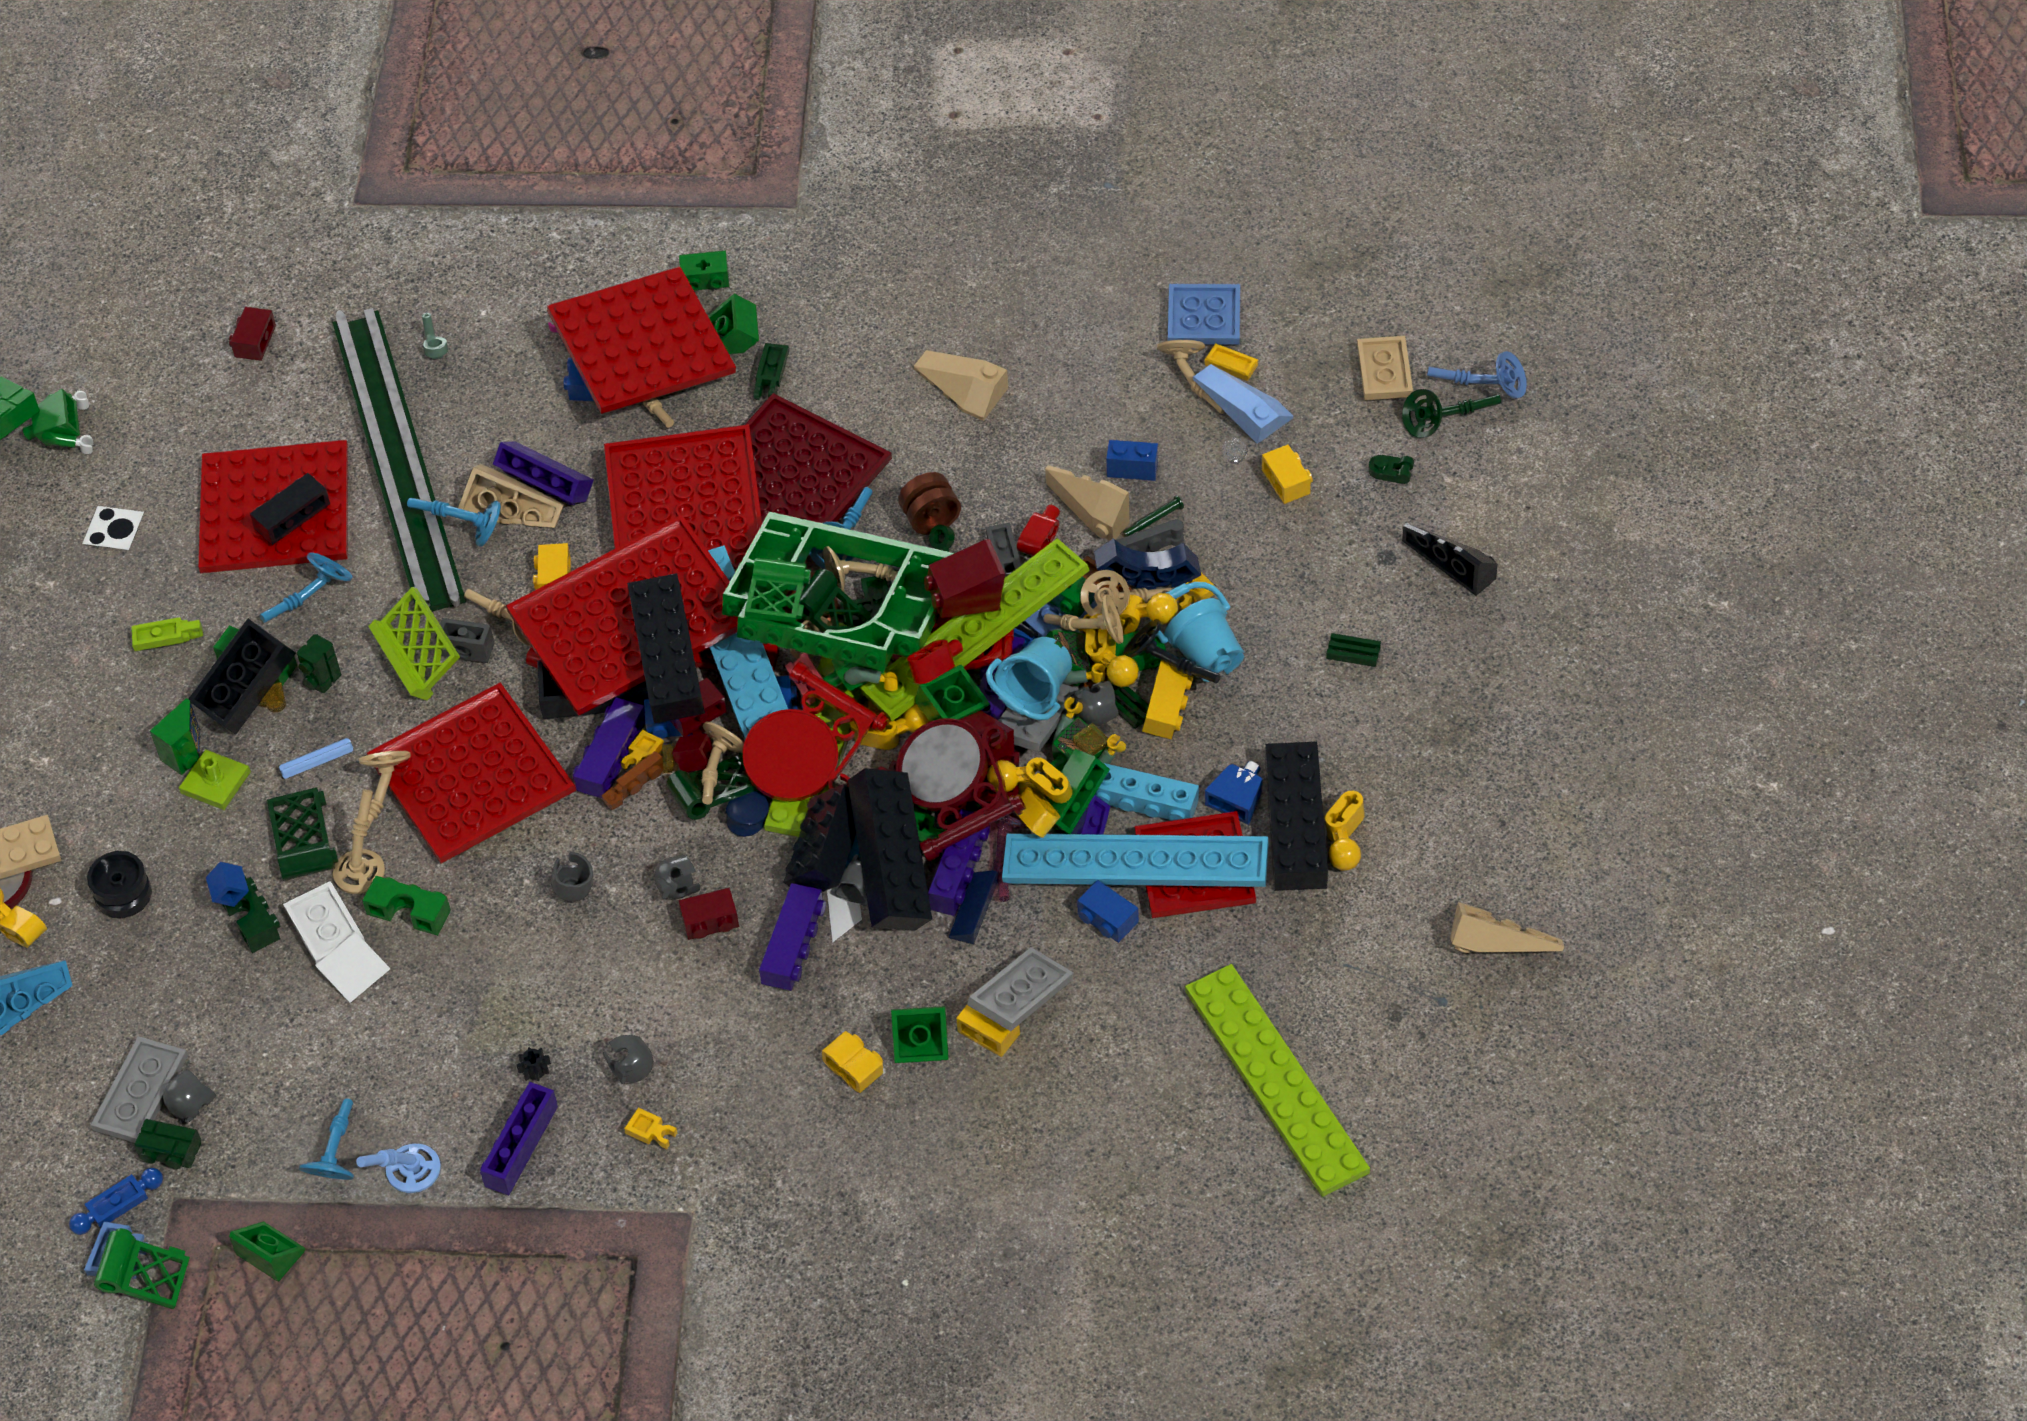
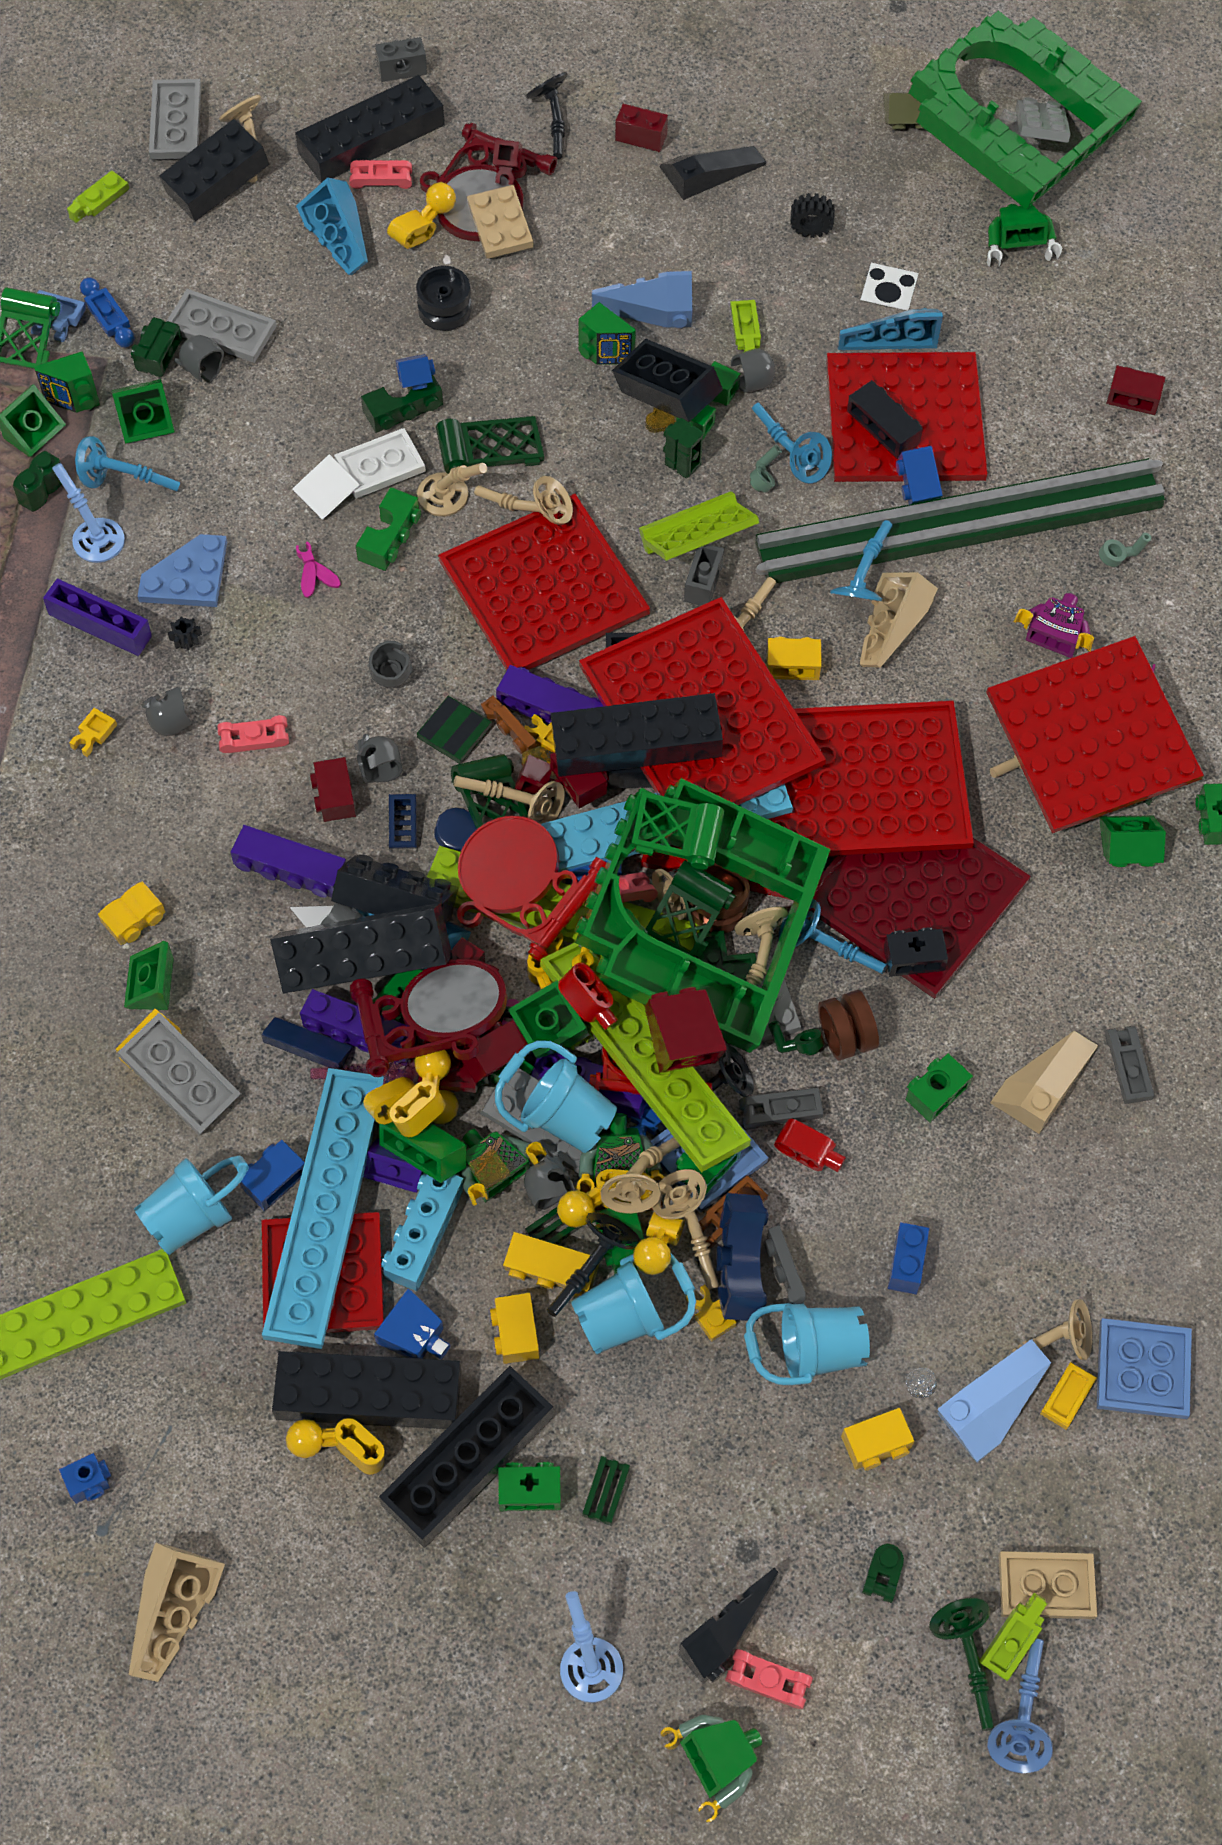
camera: 90 degrees right, 10 degrees up
lime tile [179,749,251,810] -> none
light blue axle [279,738,353,779] -> none
dark purple brick [493,441,594,505] -> none
dark green hinge [753,343,789,400] -> none
tan wedge [1045,465,1130,541] -> none
dark green piece [1123,495,1184,537] -> none
none -> dark green brick [13,451,62,512]
none -> green slope [34,351,100,413]
none -> blue brick [59,1453,111,1504]
none -> green slope [111,379,175,444]
none -> medium azure piece [134,1156,249,1255]
none -> medium blue plate [137,534,227,607]
none -> coral plate [217,715,289,753]
none -> dark pink piece [296,542,340,598]
none -> black brick [379,1366,554,1548]
none -> dark blue slope [389,794,417,849]
none -> tile [417,695,492,764]
none -> yellow brick [490,1293,539,1364]
none -> green brick [498,1462,561,1511]
none -> light blue dish [560,1591,623,1703]
none -> medium blue wedge [592,271,692,328]
none -> green torso [660,1714,762,1822]
none -> coral plate [725,1649,813,1709]
none -> dark grey helmet [730,349,775,392]
none -> medium azure piece [744,1303,870,1385]
none -> sand green plate [750,445,782,493]
none -> black tyre [790,193,835,238]
none -> dark azure wedge [838,308,943,350]
none -> black brick [884,927,948,977]
none -> blue brick [896,446,943,504]
none -> green brick [905,1053,973,1123]
none -> lime hinge [980,1592,1047,1681]
none -> magenta torso [1013,593,1094,658]
none -> dark grey plate [1105,1026,1154,1104]

